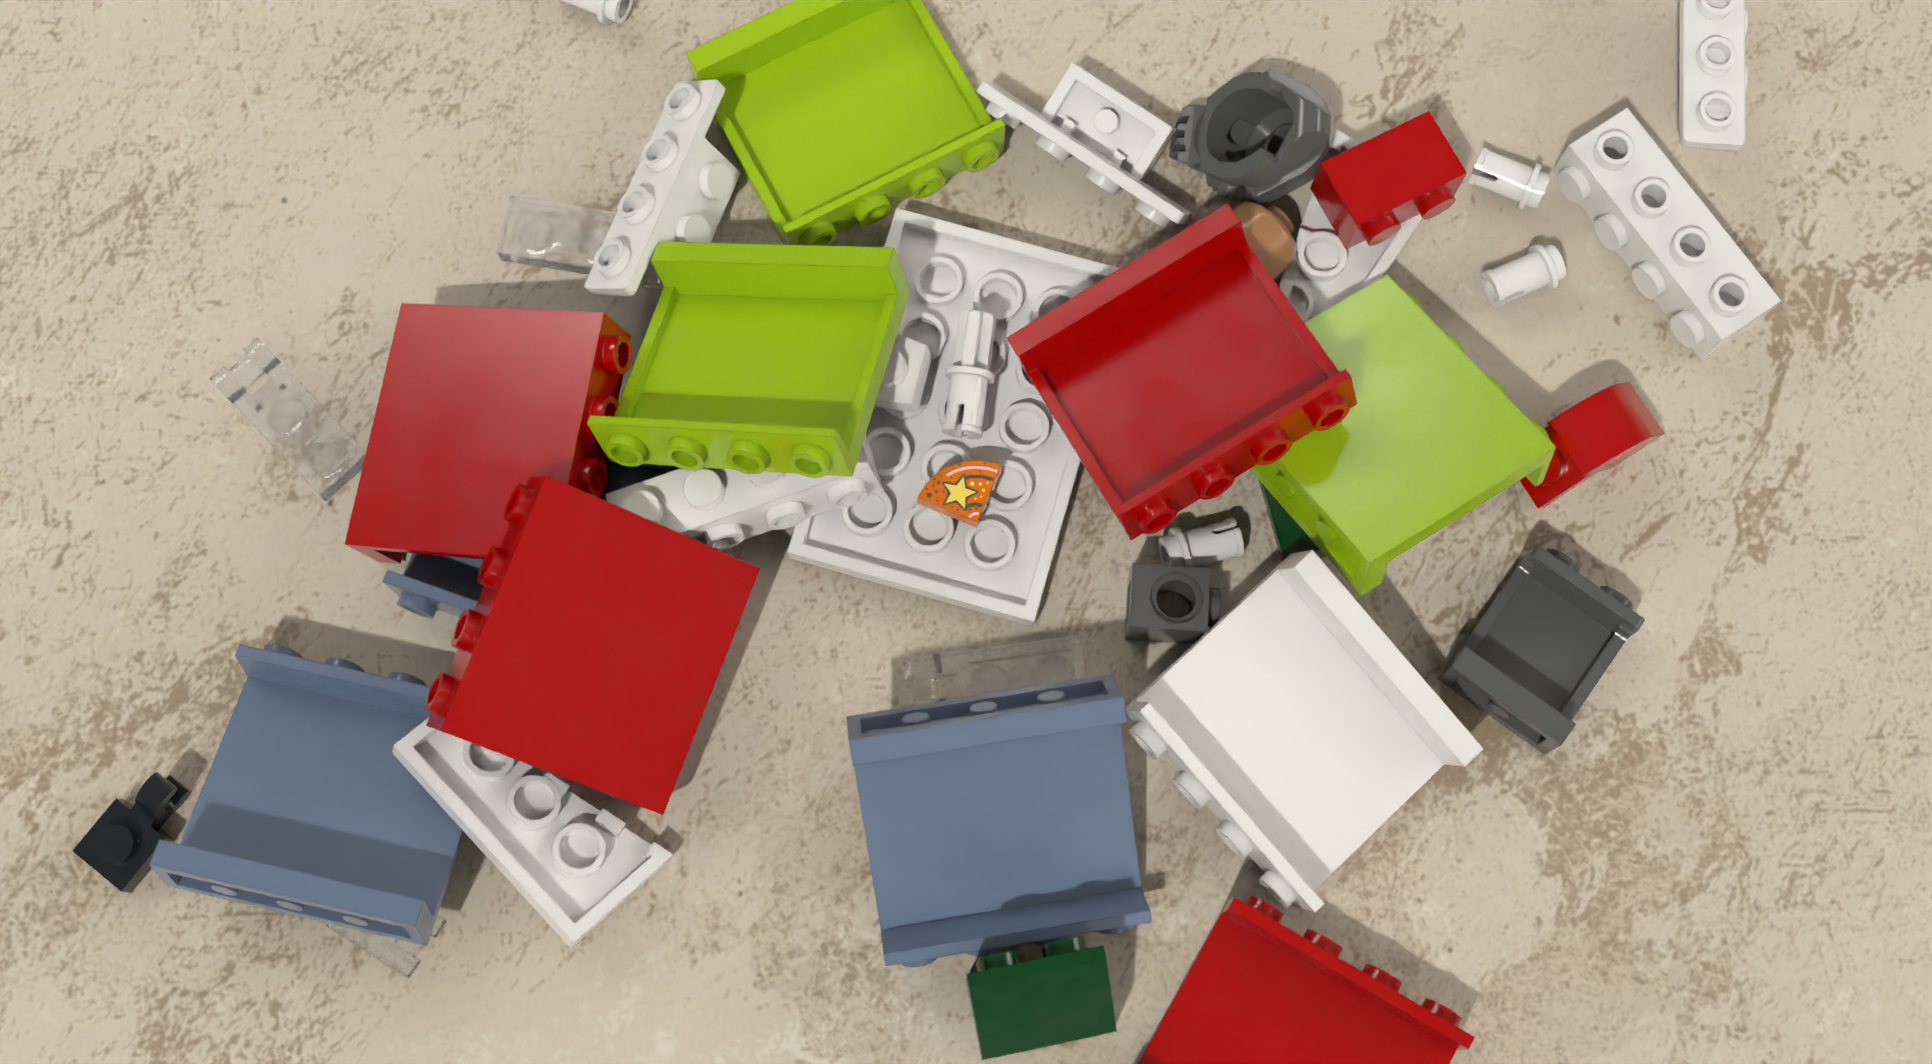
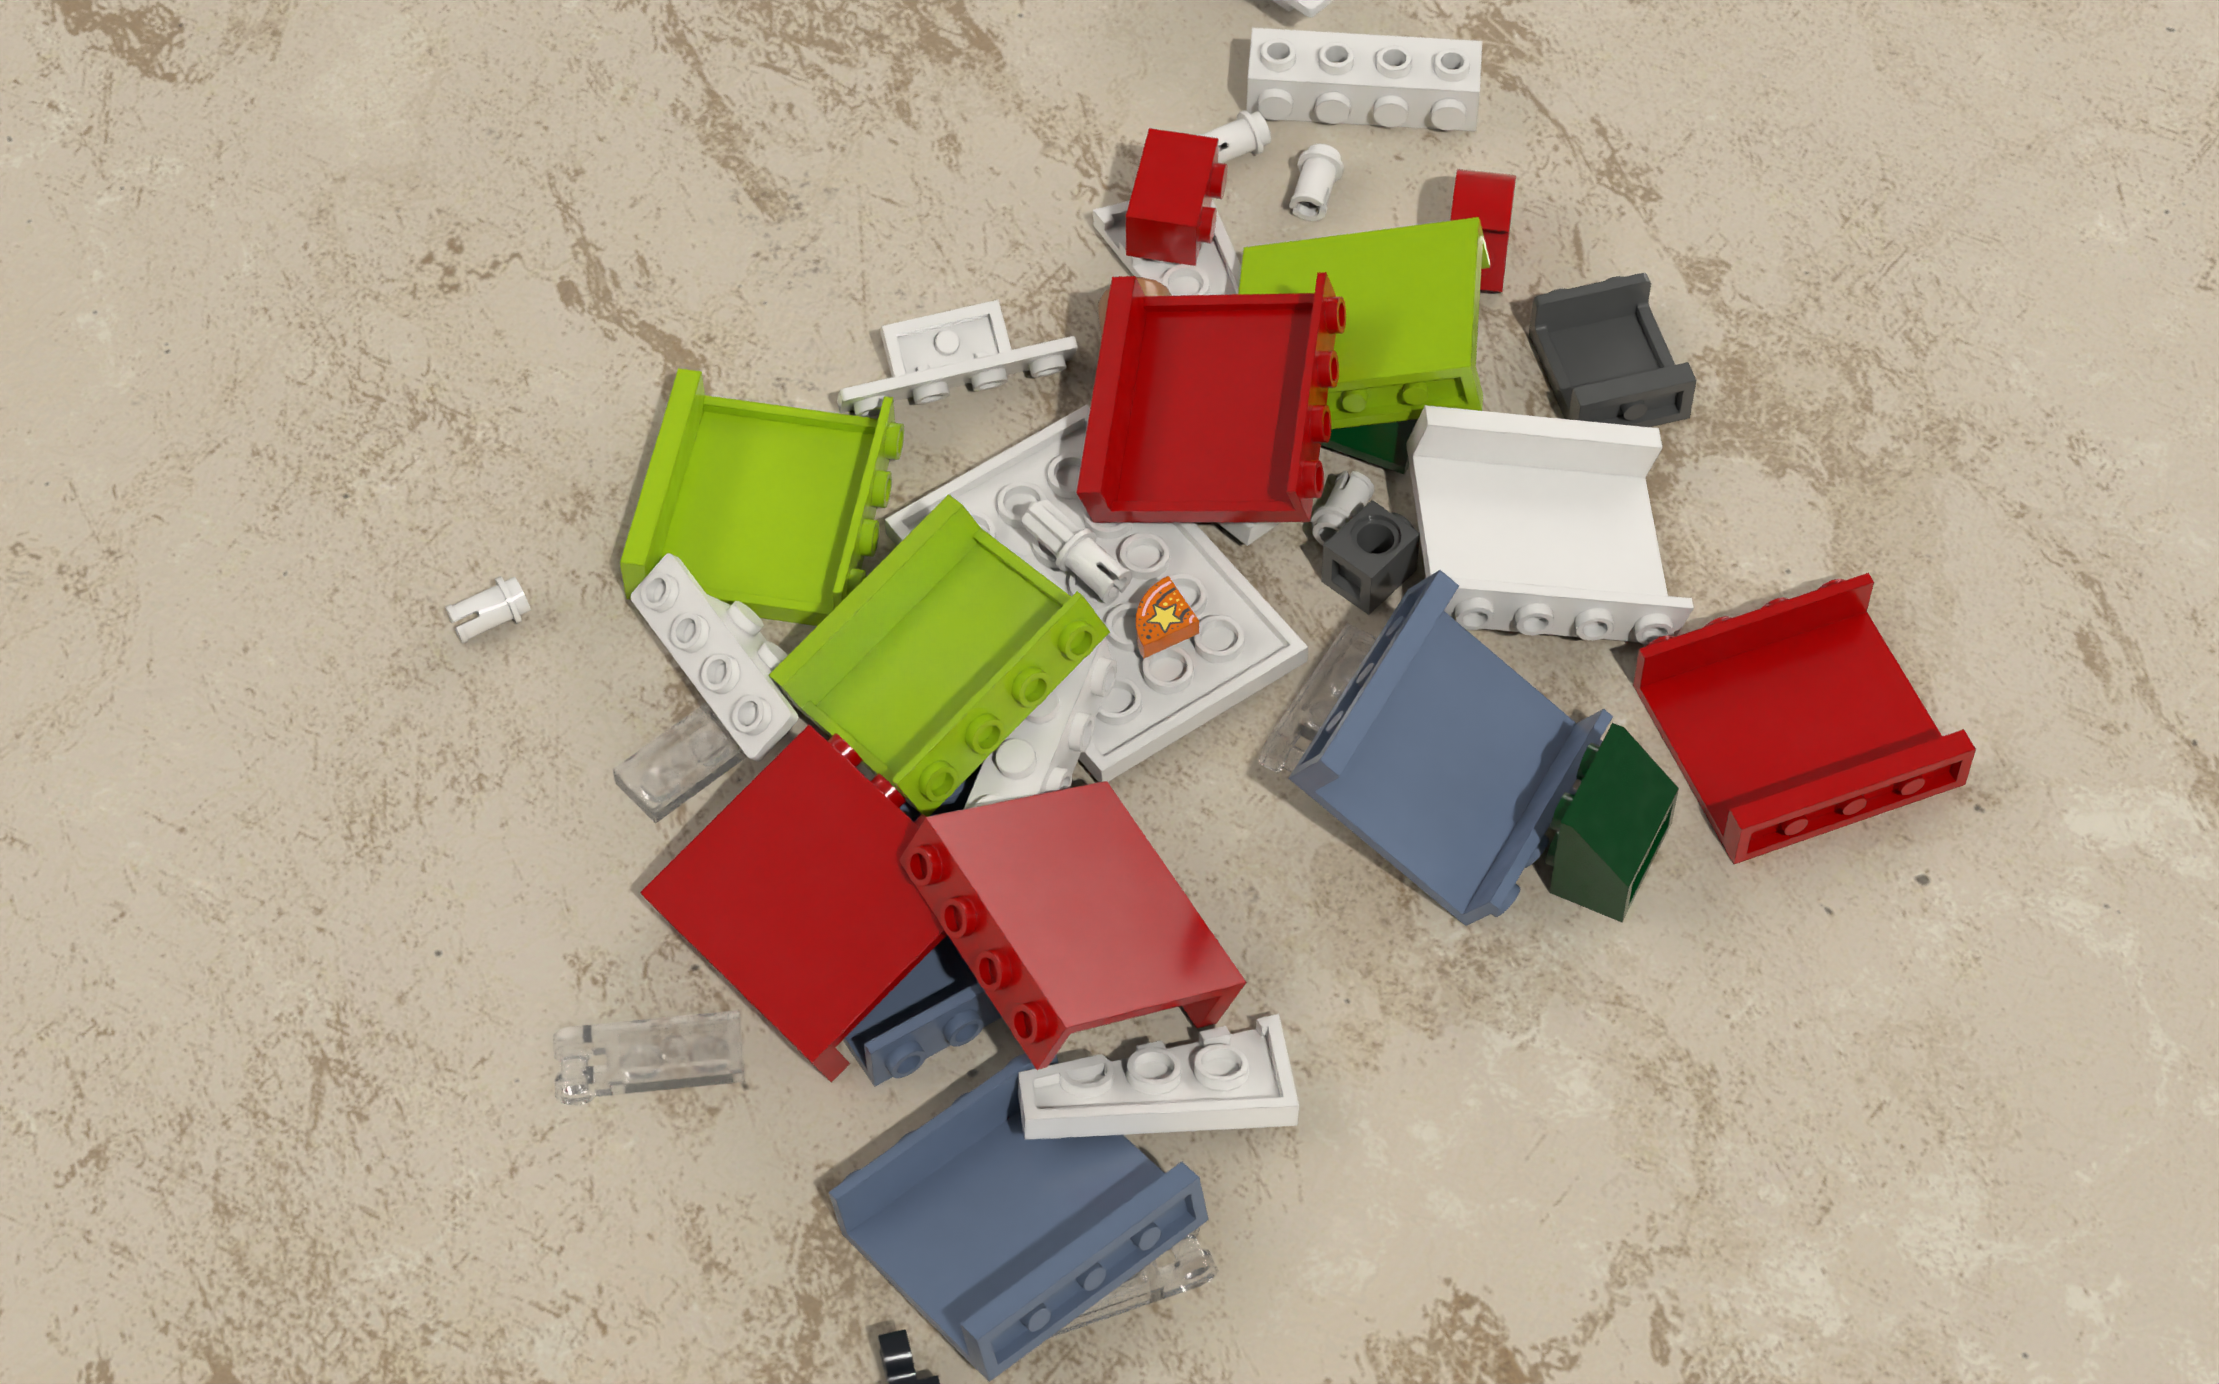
camera: 50 degrees left, 20 degrees down
dark grey helmet [1169,68,1332,206] -> none

